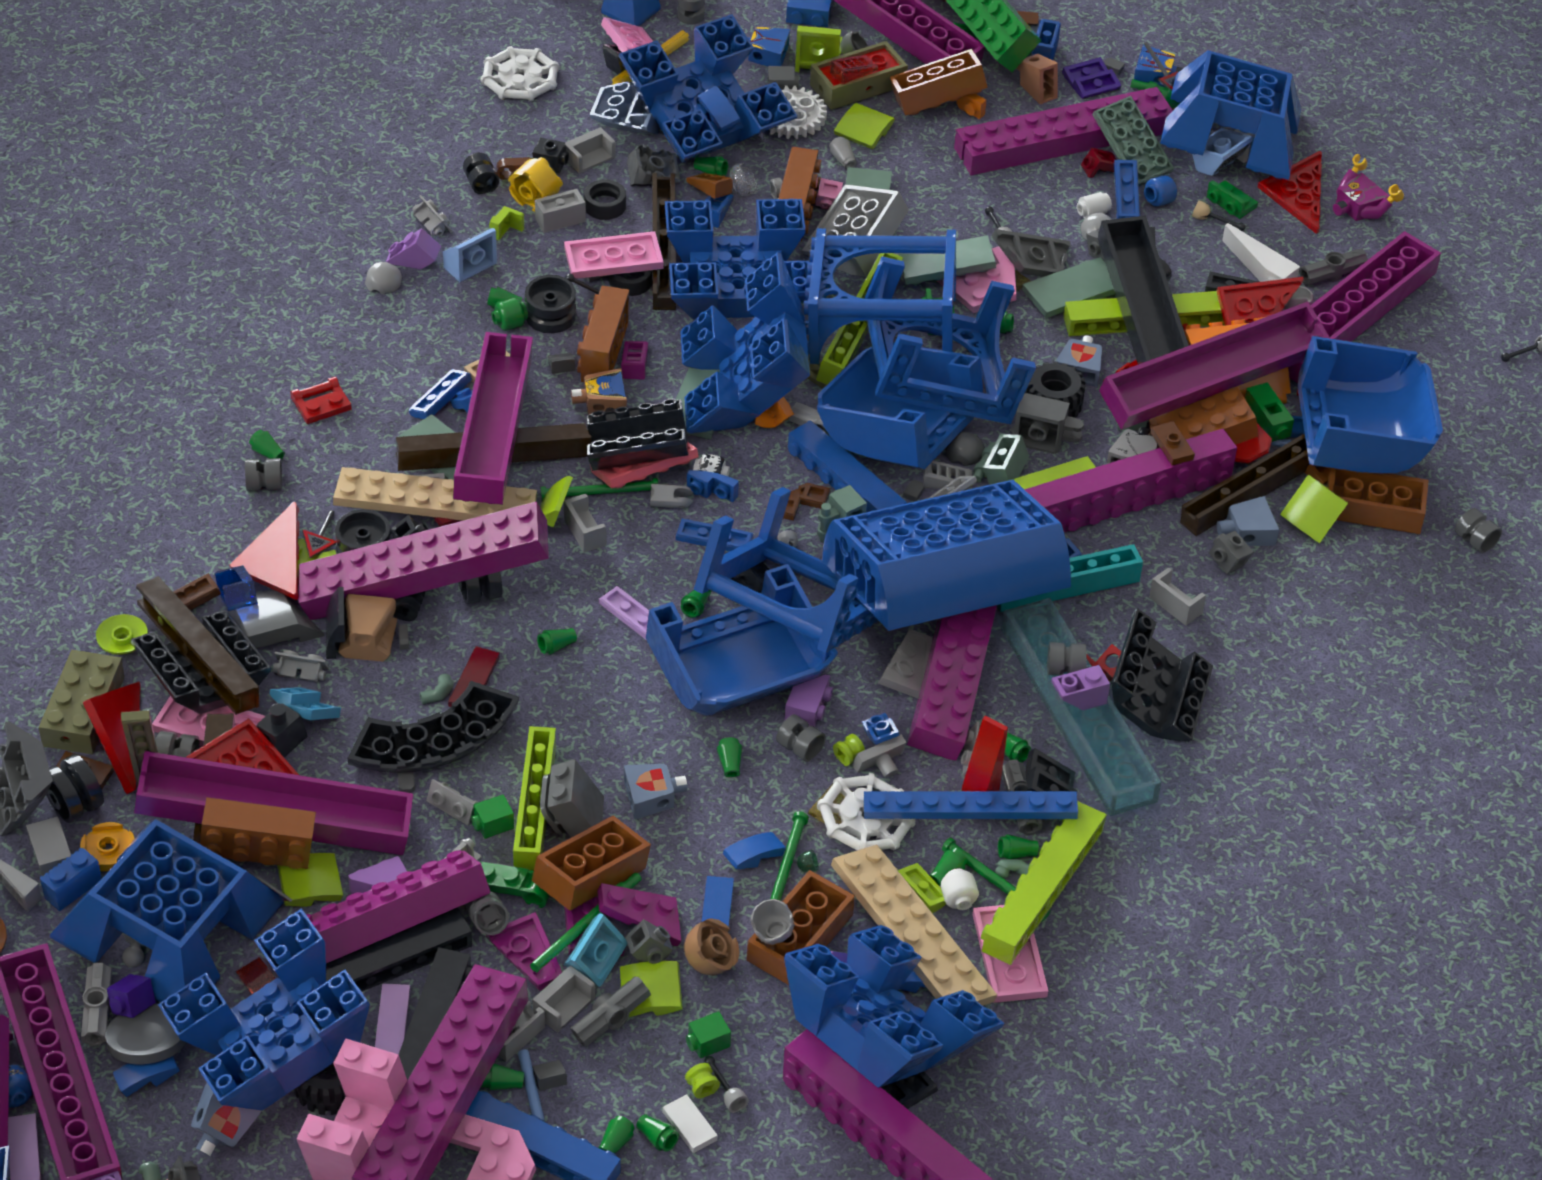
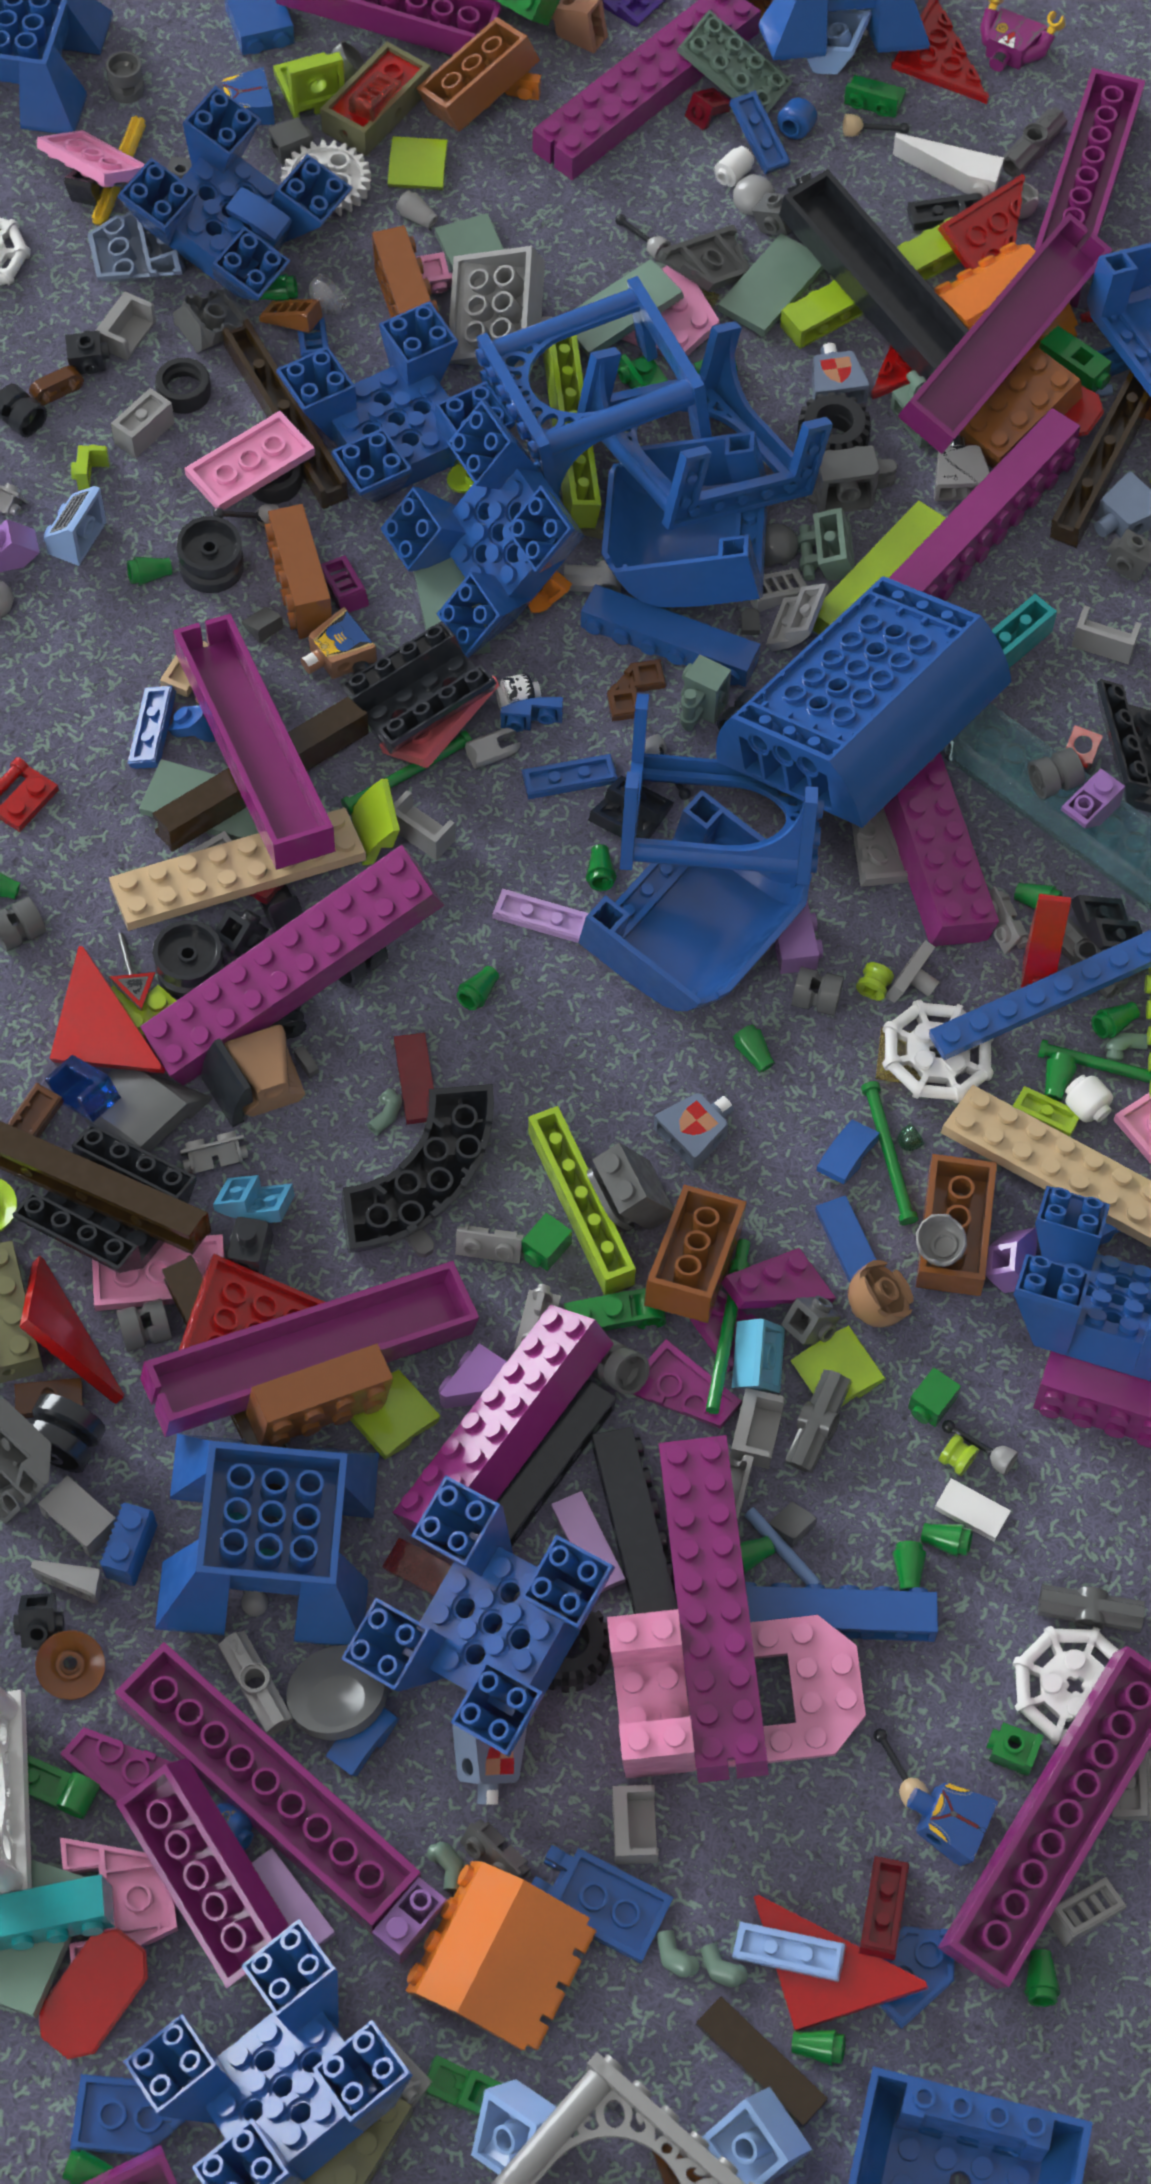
camera: 25 degrees left, 15 degrees up
light orange plate [80,822,135,871] -> none
dark purple brick [107,974,156,1018] -> none
olive tile [121,710,159,787] -> none
dark grey piece [242,868,292,902] -> none
green head [491,298,528,331] -> none
yellow brick [508,158,563,212] -> none
light grey tile [769,177,783,199] -> none
blue slope [862,713,900,745] -> none
reddish brown plate [1151,421,1195,465] -> none

